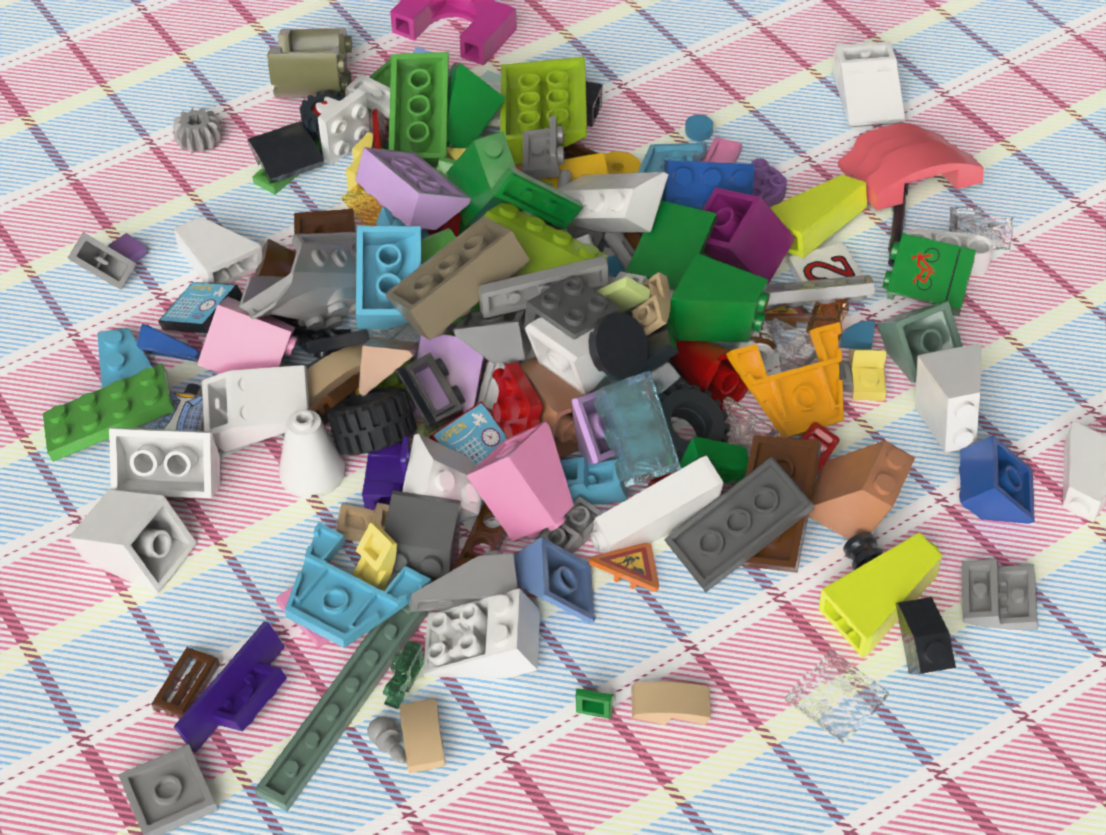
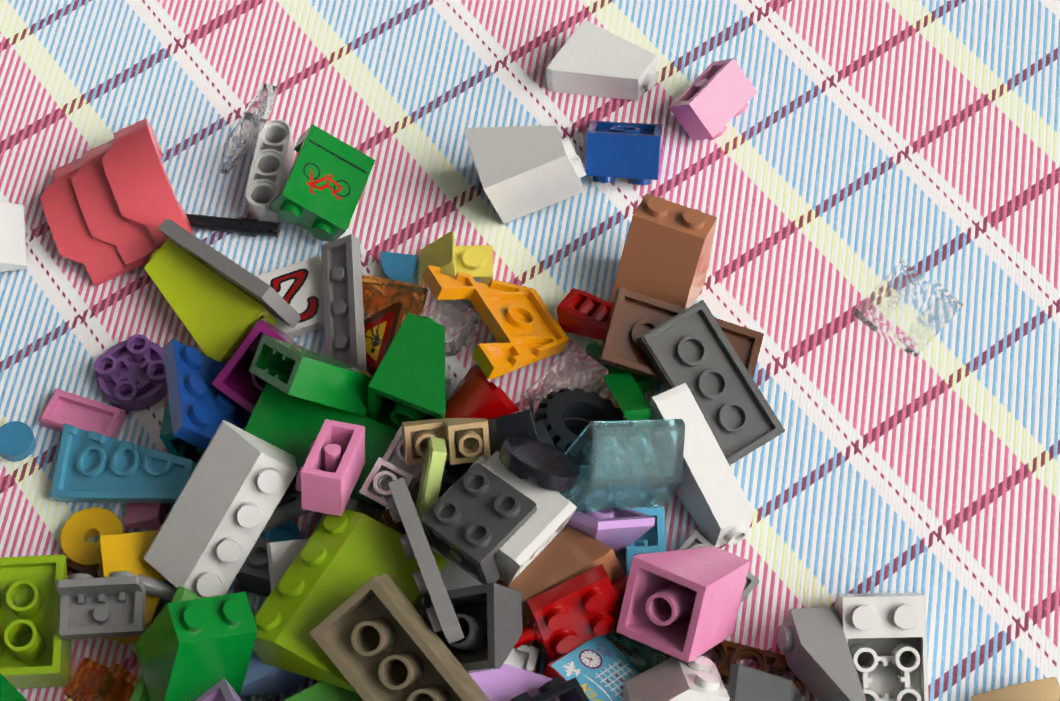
camera: 90 degrees left, 10 degrees up
green tile [491,166,584,230] -> none
medium blue slope [514,537,595,624] -> none
green slope [575,688,616,719] -> none
piece [589,543,660,592] -> none
tan slope [631,681,711,725] -> none
neon yellow slope [818,532,942,658] -> none
black wheel [843,532,883,570] -> none
sand green slope [877,301,963,383] -> none
black slope [896,597,956,674] -> none
light grey slope [962,559,1038,630] -> none
none -> light grey tile [158,219,301,329]
none -> green slope [249,334,373,416]
none -> bright pink brick [296,419,365,517]
none -> bright pink brick [669,58,757,141]

